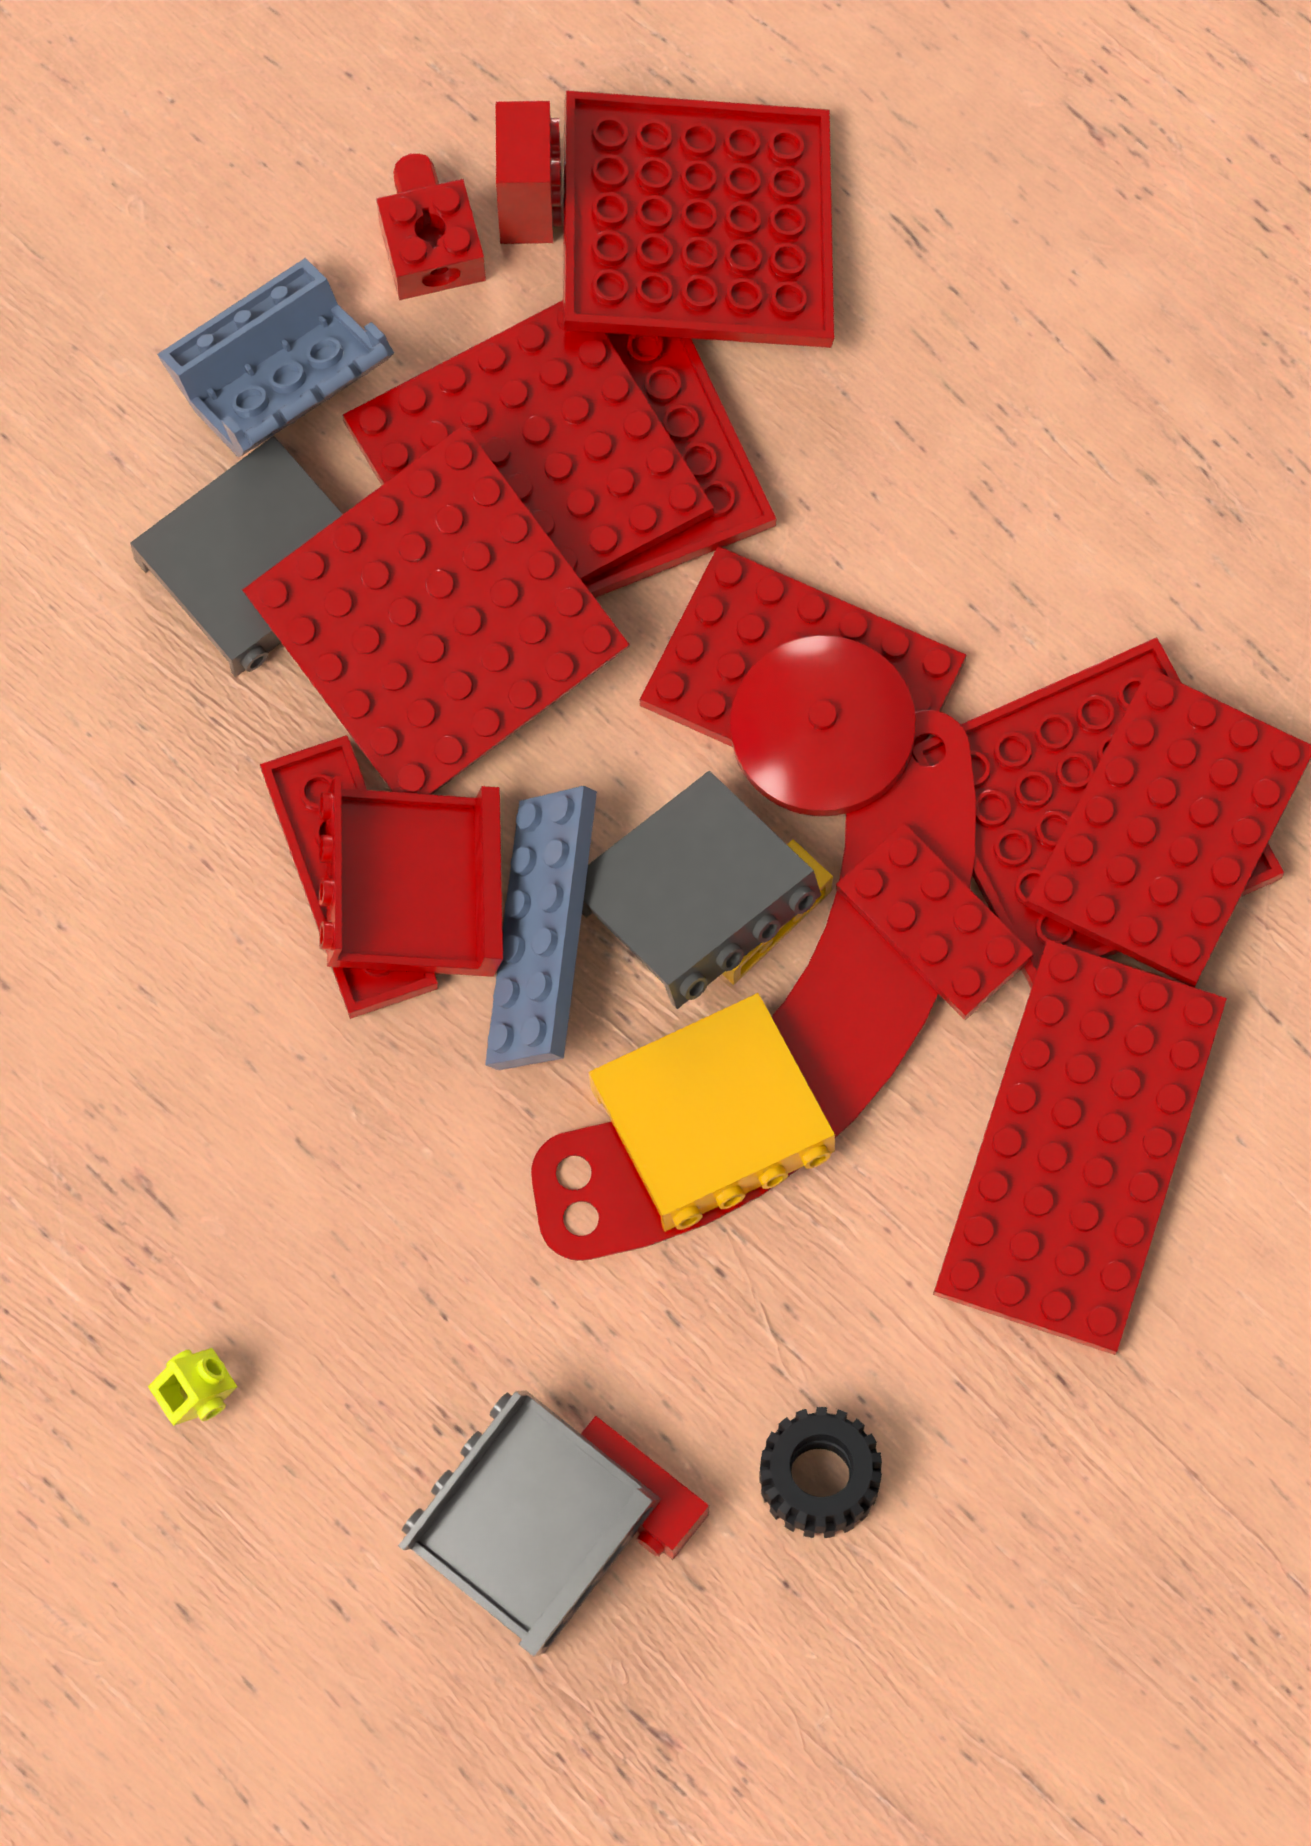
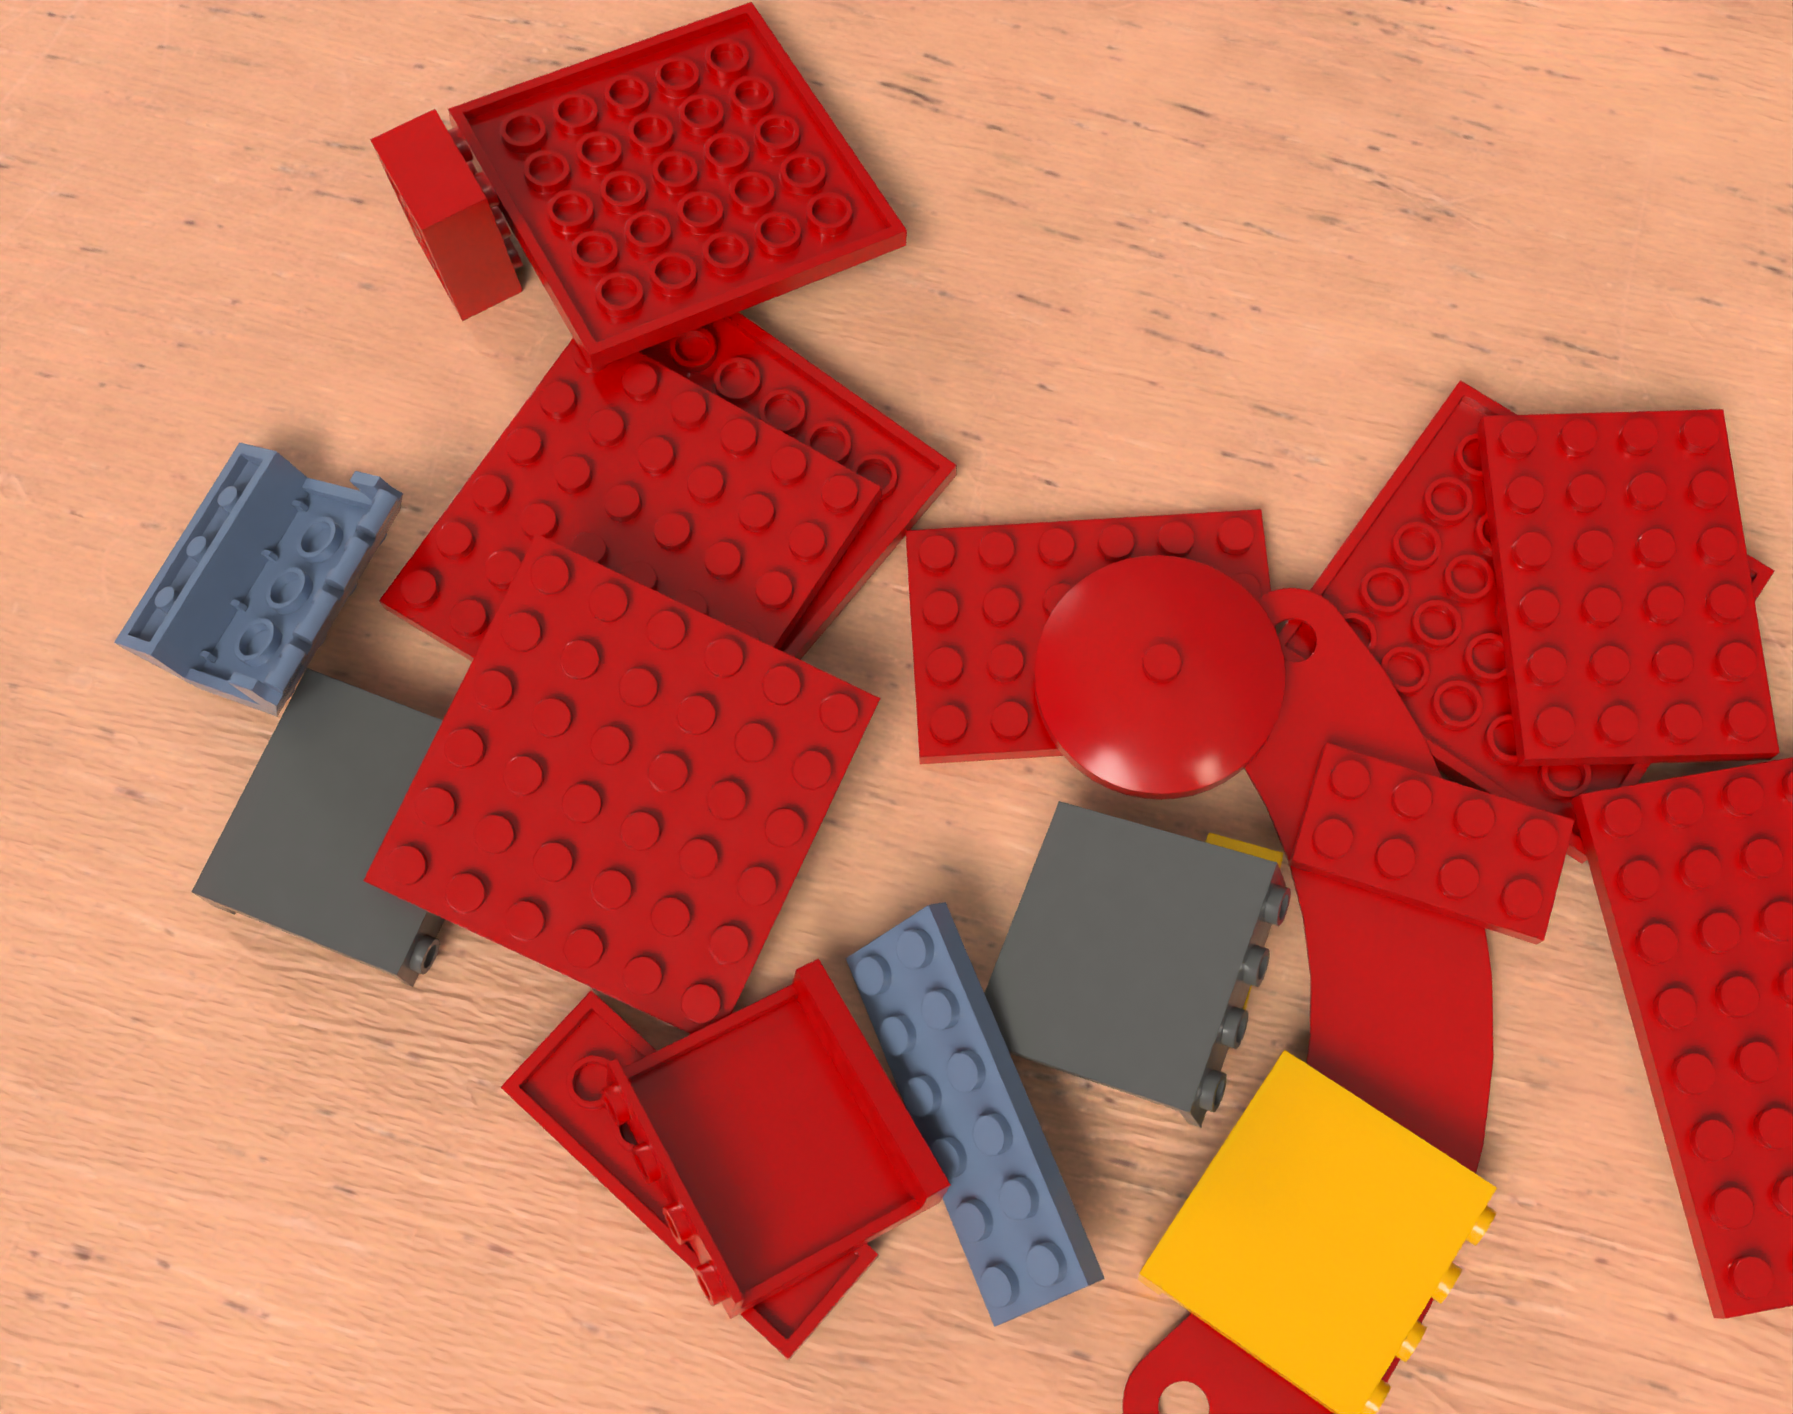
camera: 25 degrees left, 0 degrees up
red brick [376,153,486,300] -> none

